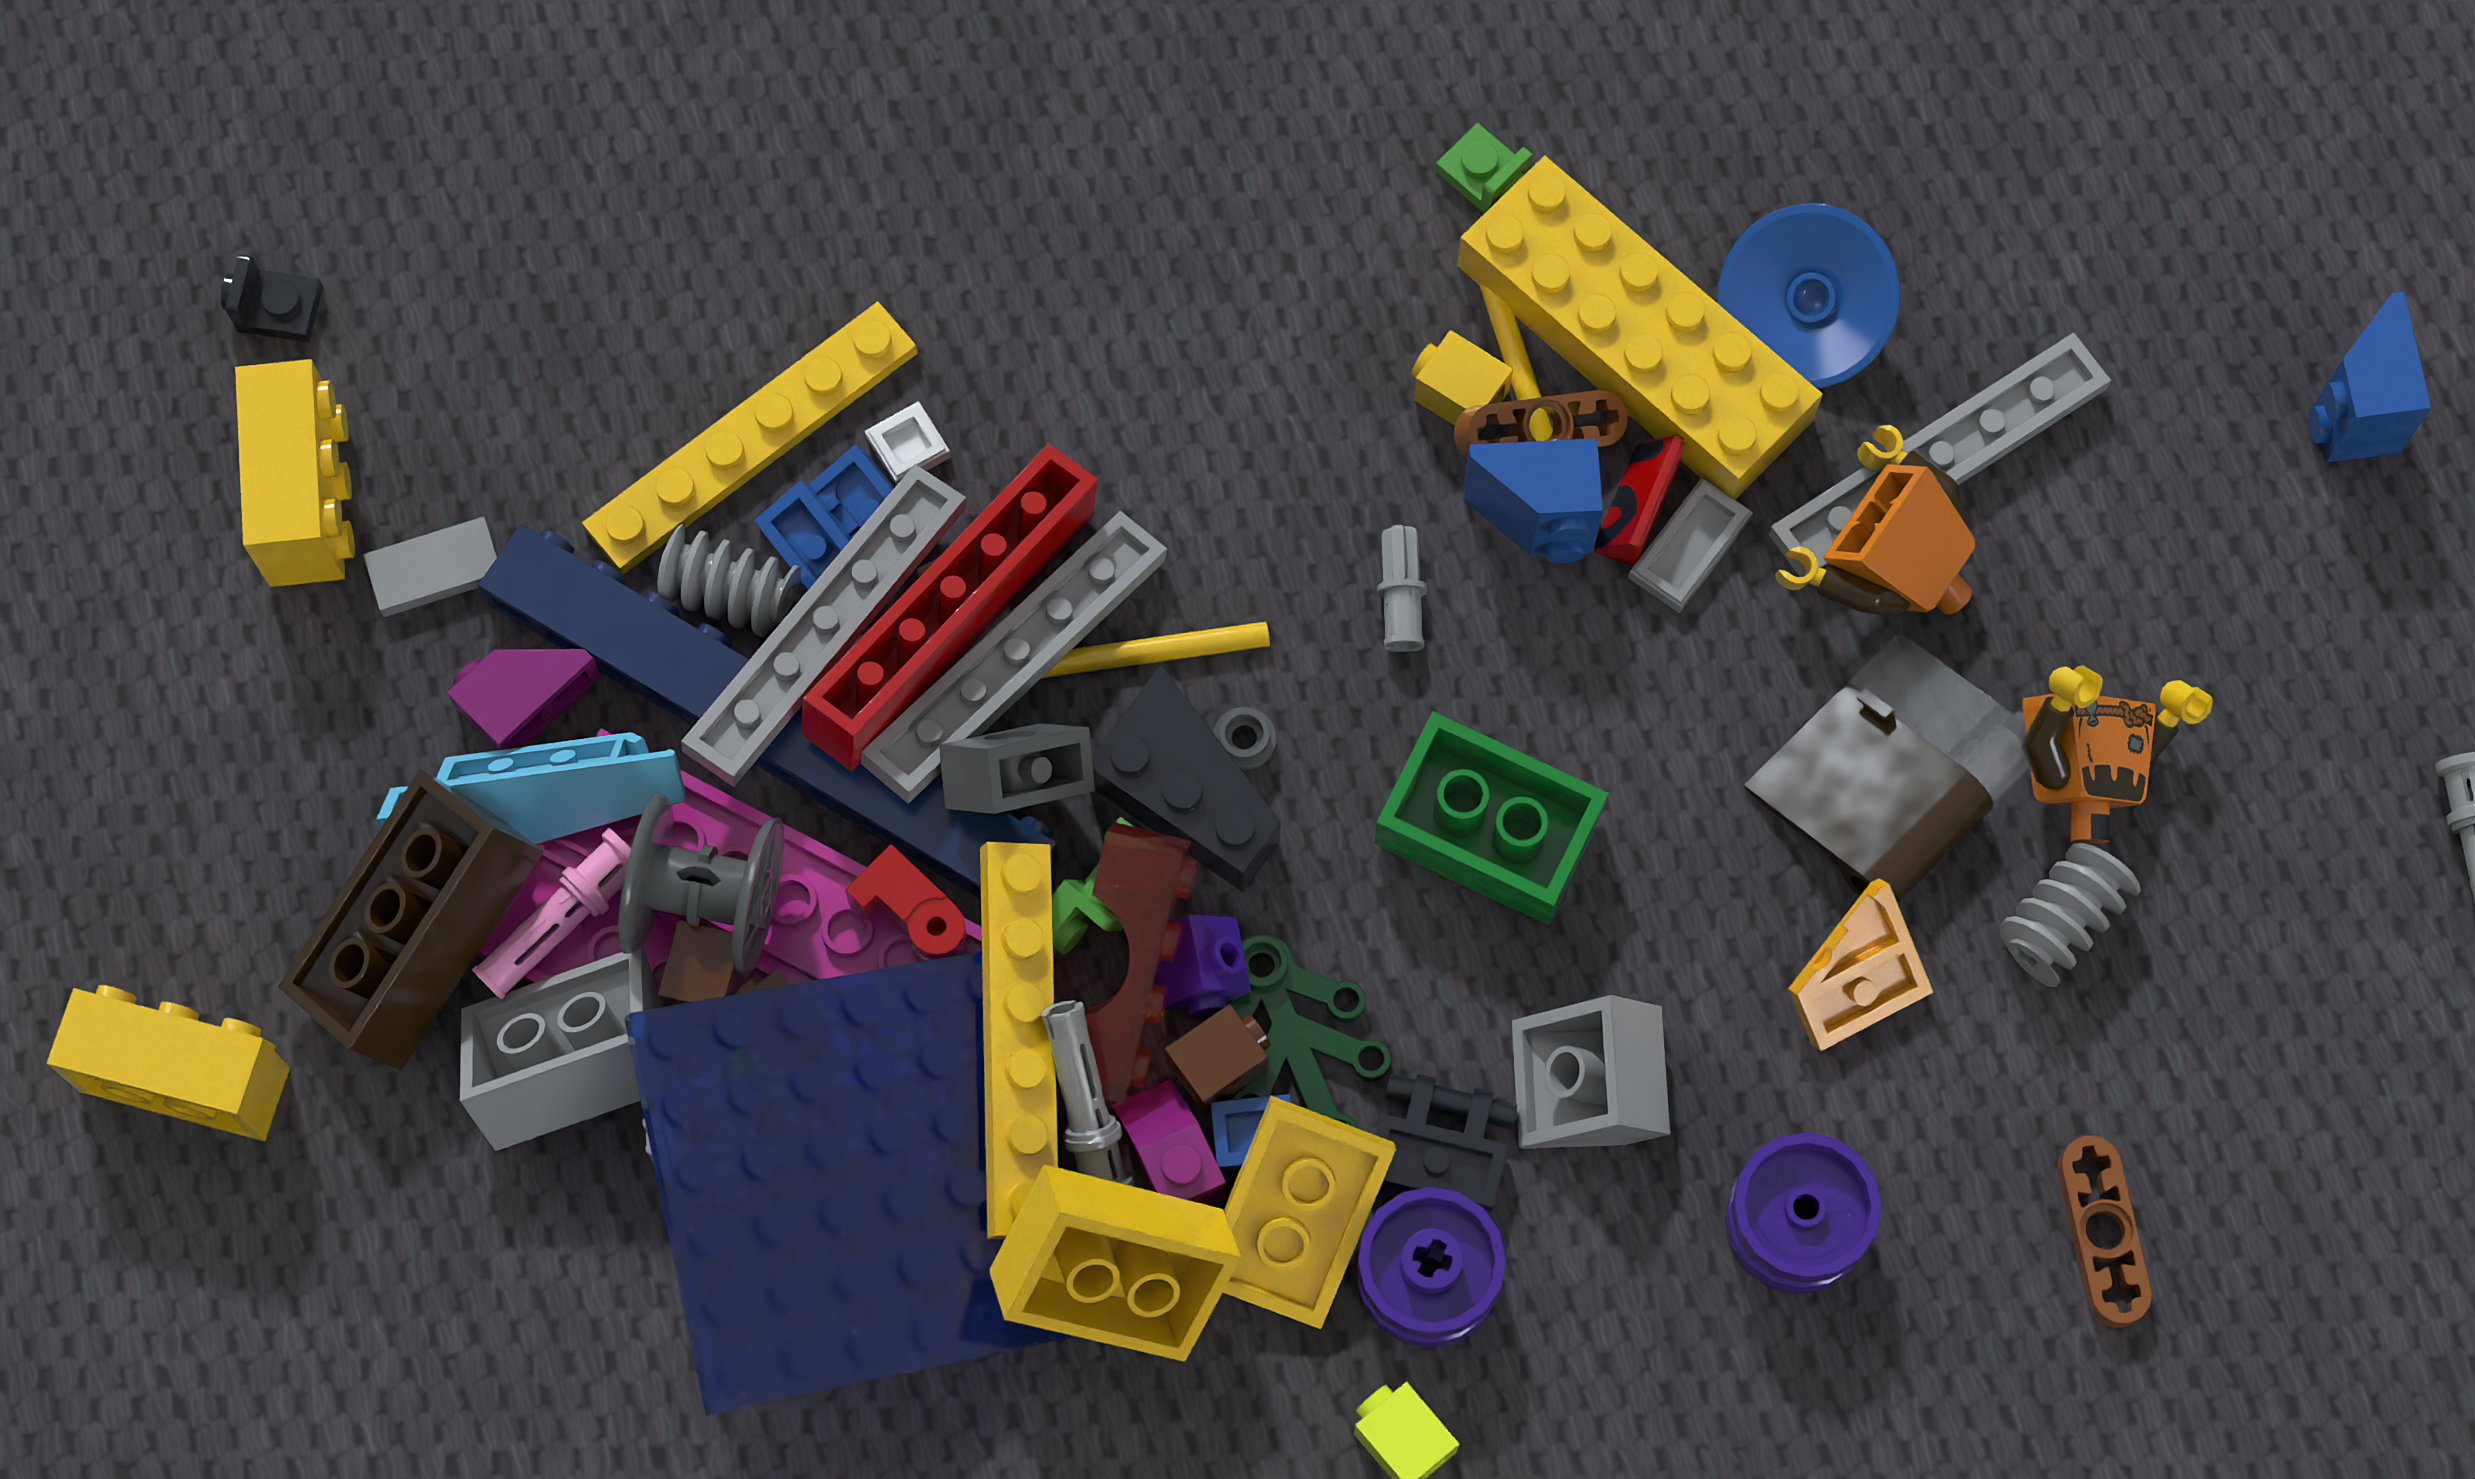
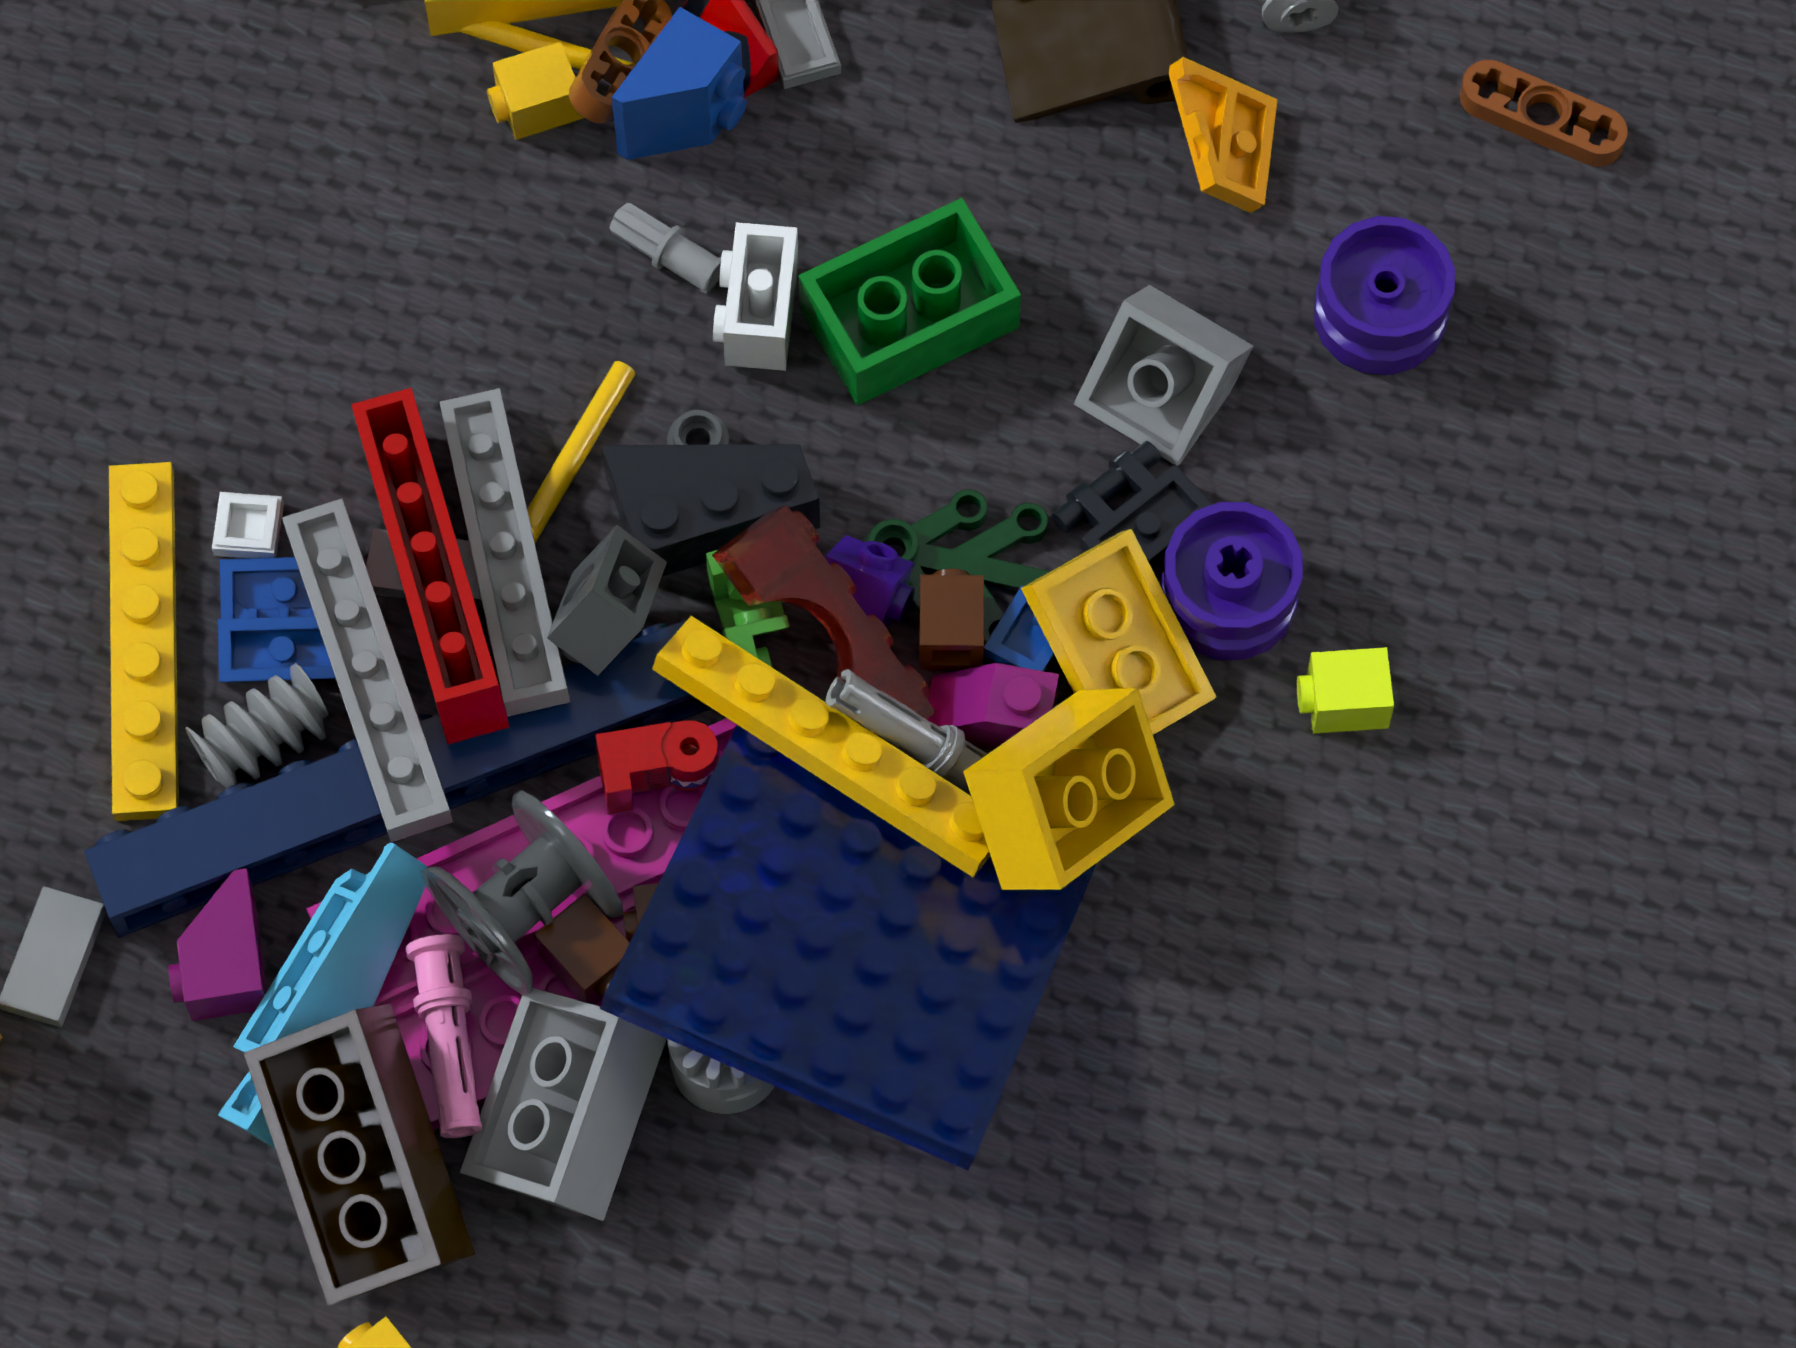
camera: 55 degrees left, 5 degrees down
none -> white brick [713,222,798,371]

